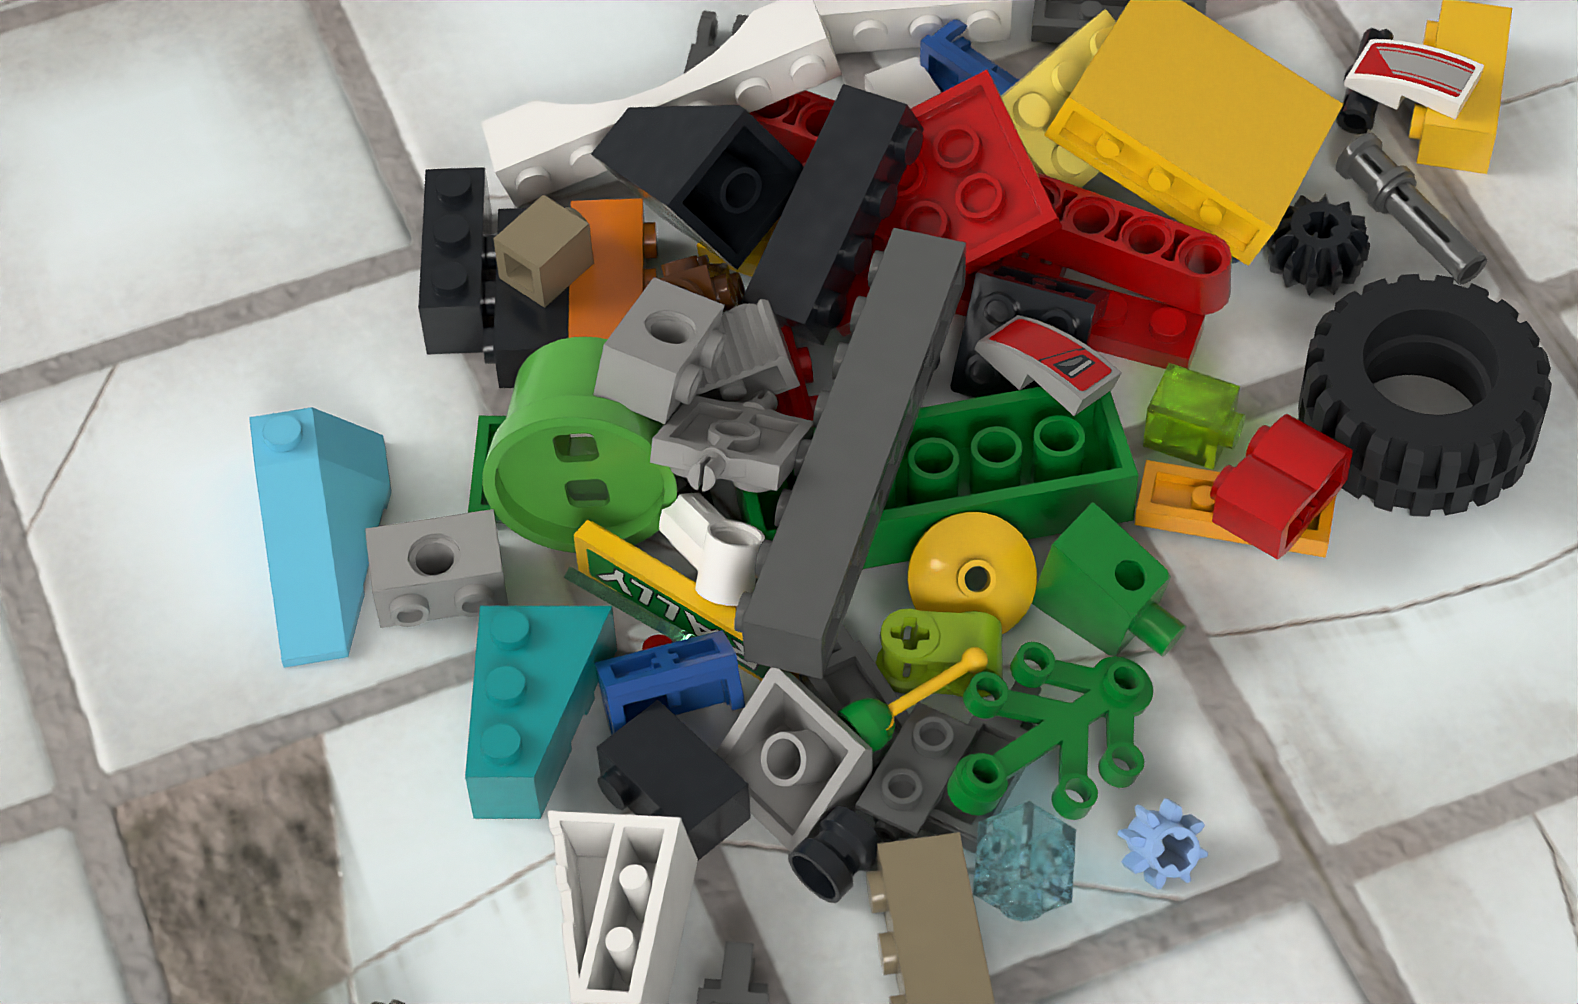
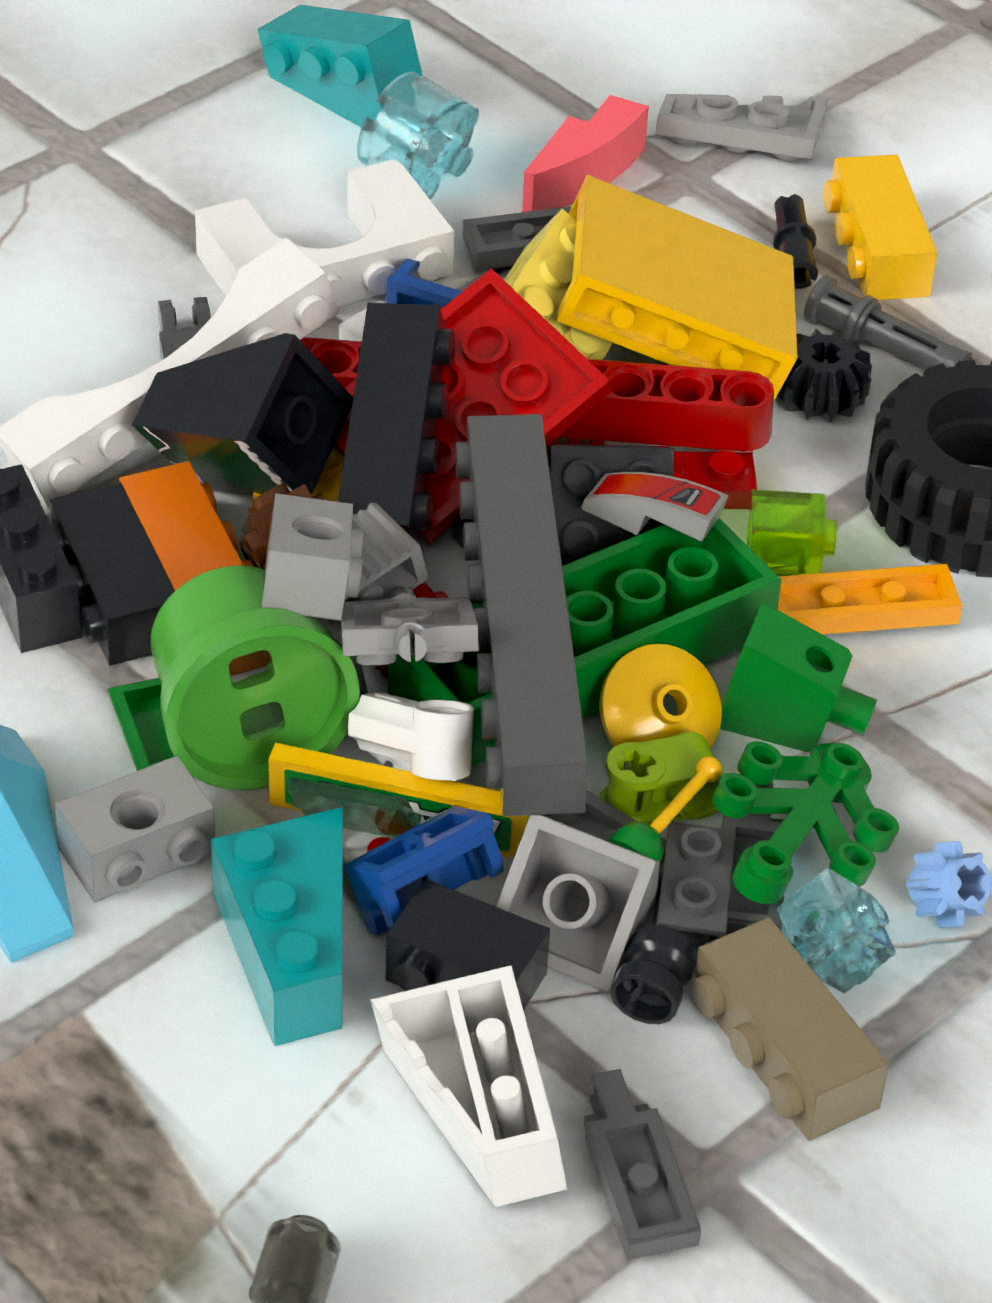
camera: 25 degrees left, 10 degrees down
dark tan brick [493,194,594,308] -> none
red brick [1210,414,1353,560] -> none
slope [1344,39,1484,120] -> none

